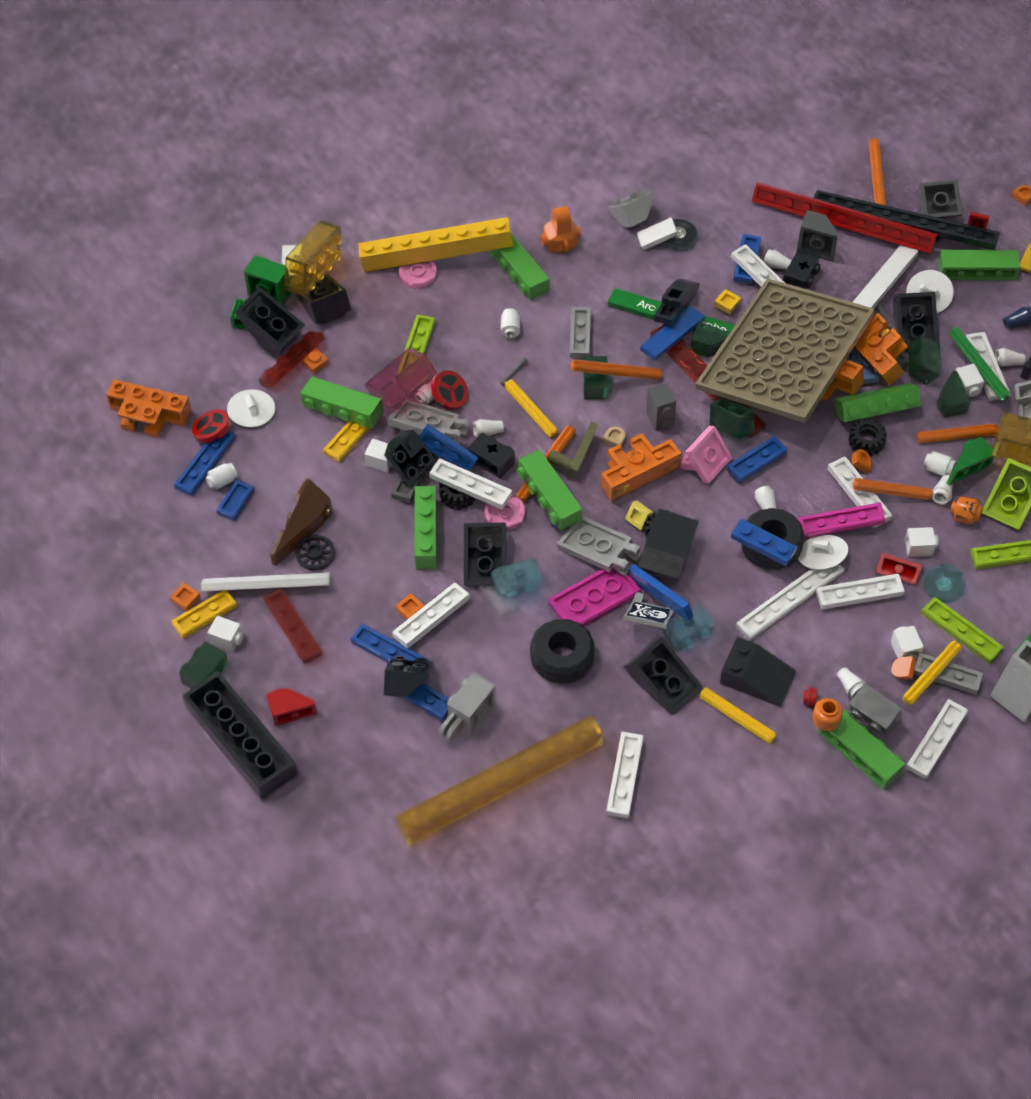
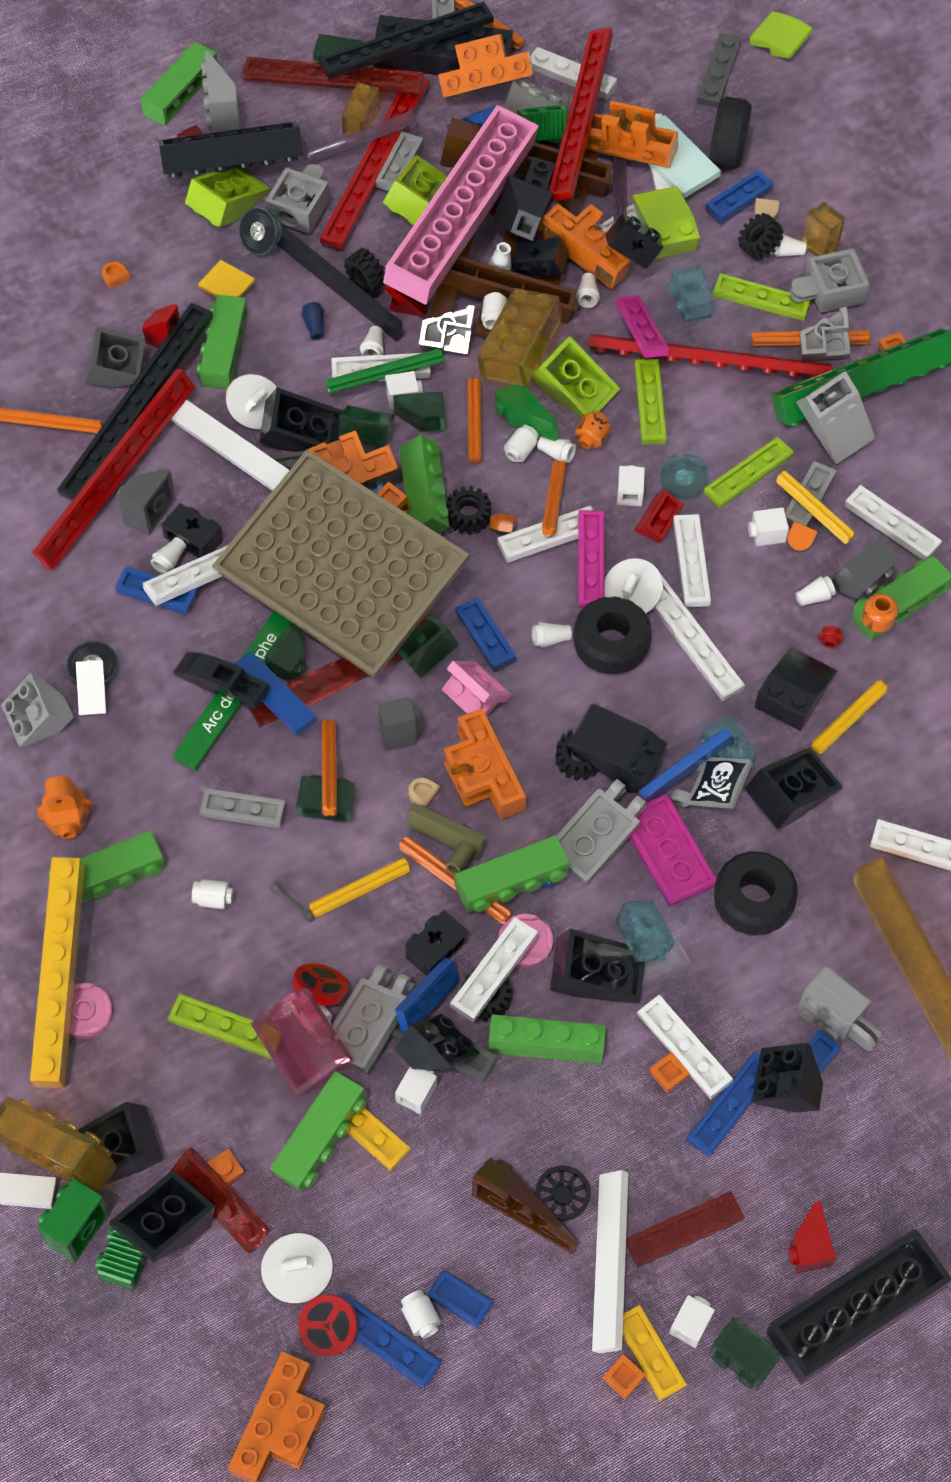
camera: 85 degrees left, 5 degrees up
white cone [473,419,504,438] -> none
light yellow tile [625,500,653,530] -> none
yellow plate [714,289,741,315] -> none
blue plate [730,518,797,566] -> none

